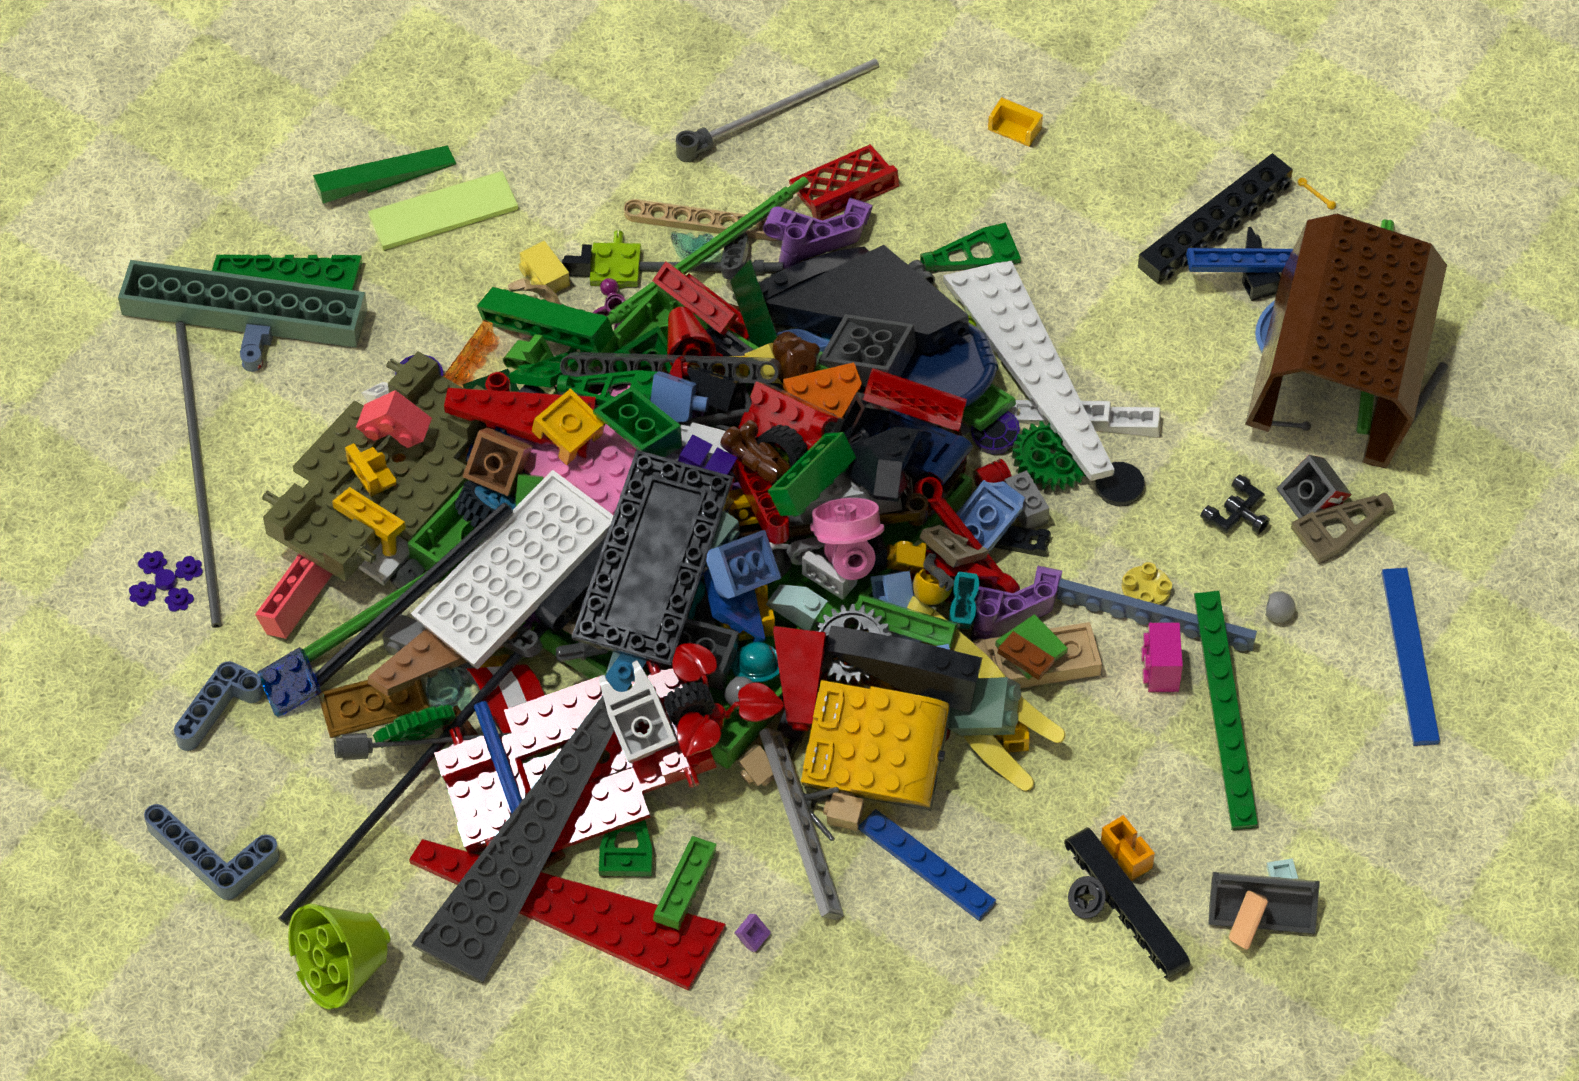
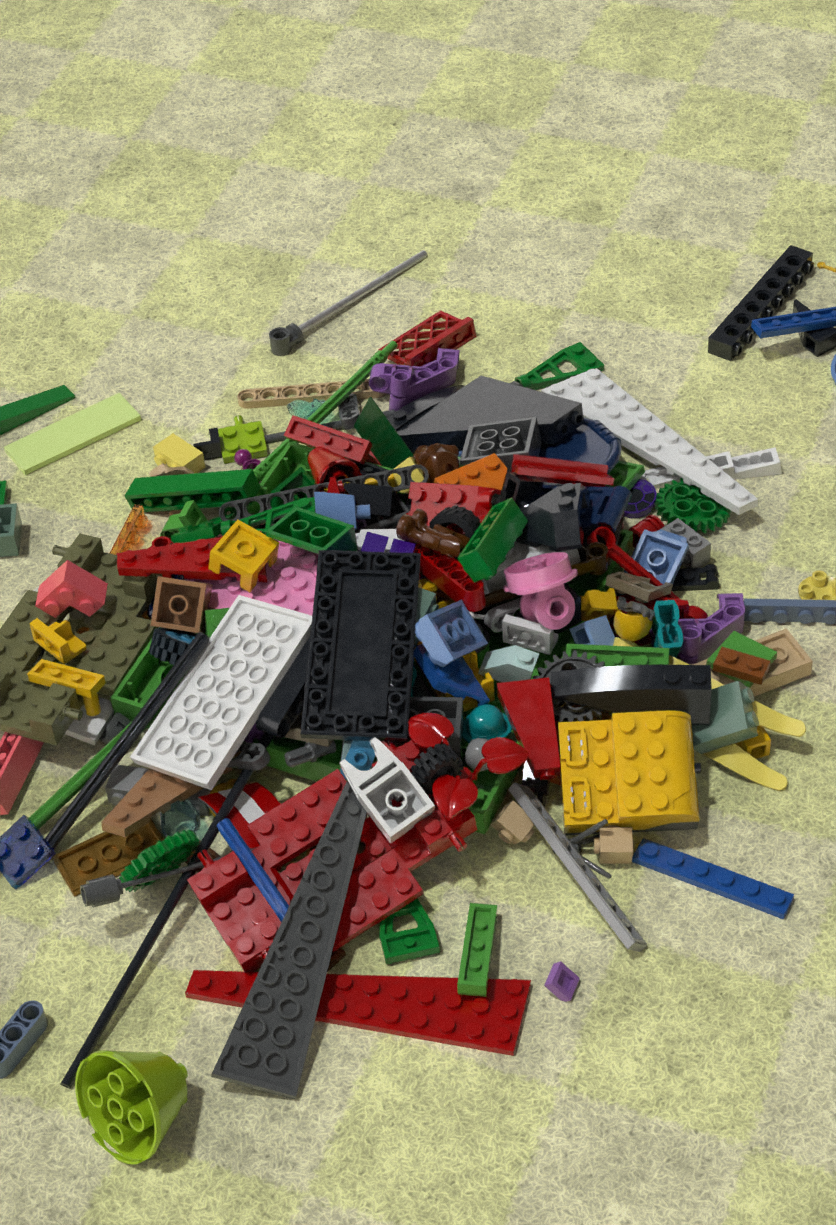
camera: 10 degrees left, 10 degrees down
yellow panel [988,97,1043,147] -> none
black tile [1095,462,1145,506] -> none

